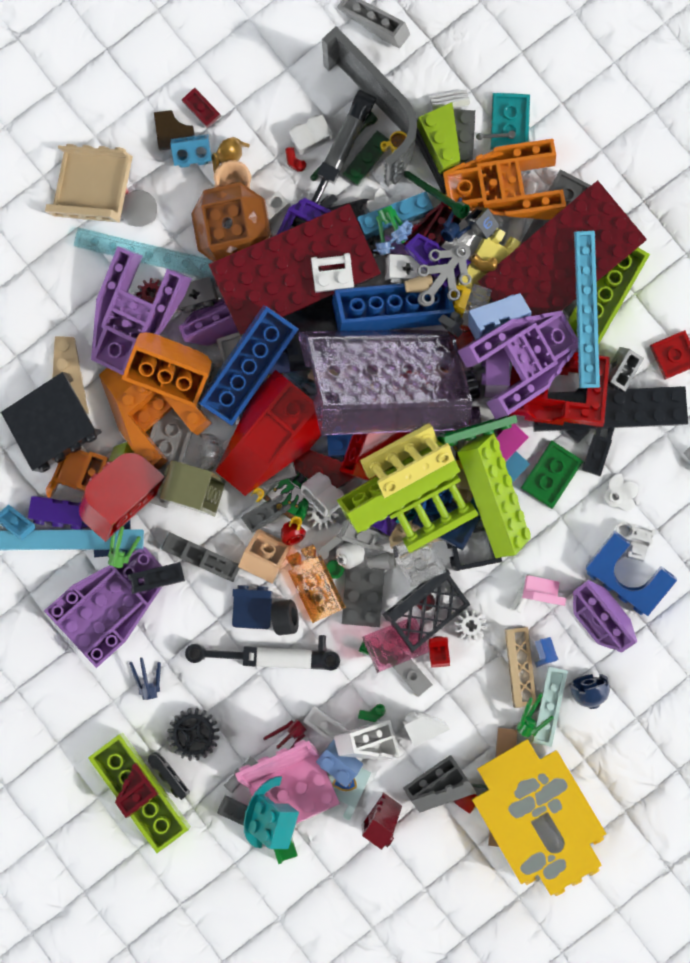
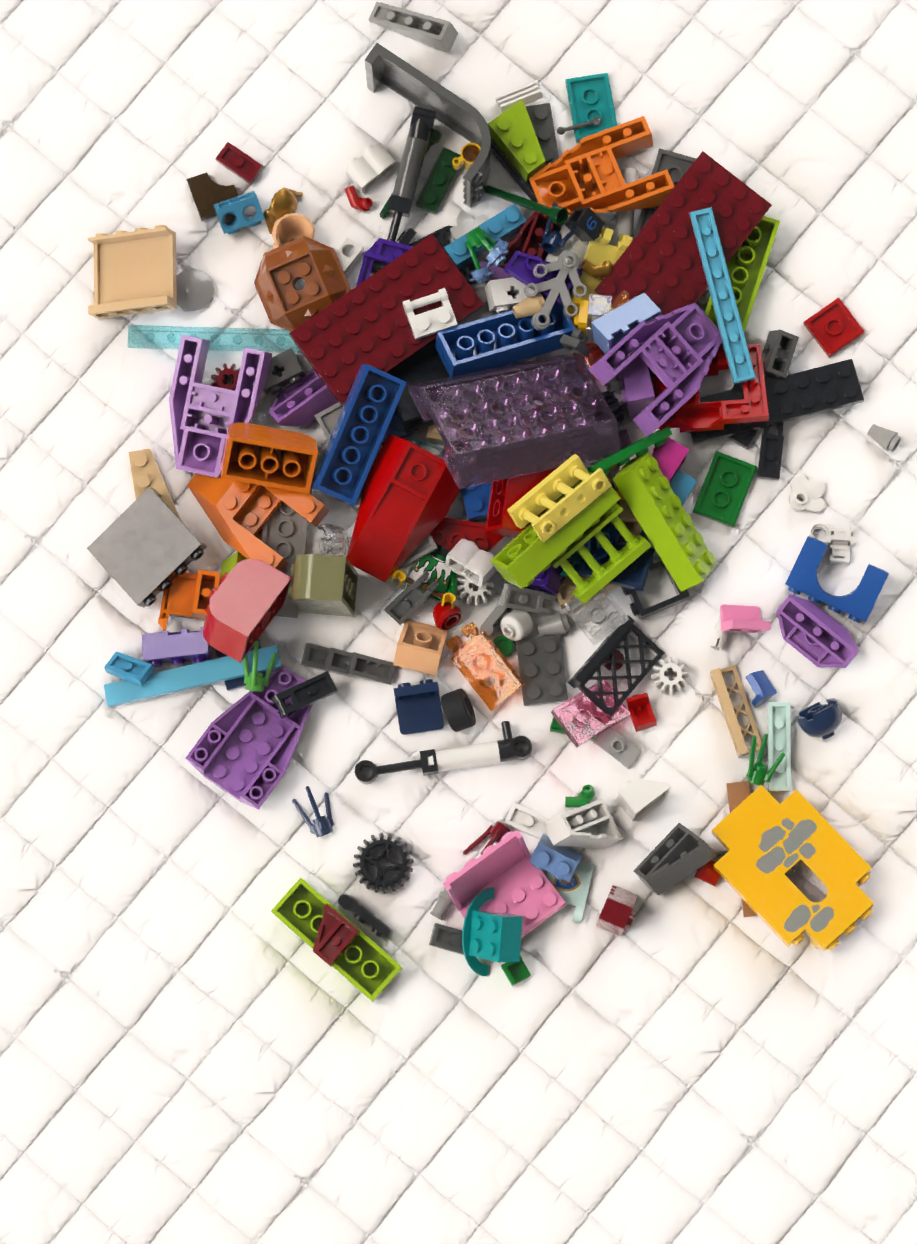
camera: 15 degrees left, 5 degrees down
none -> clear orange tile [611,290,631,309]

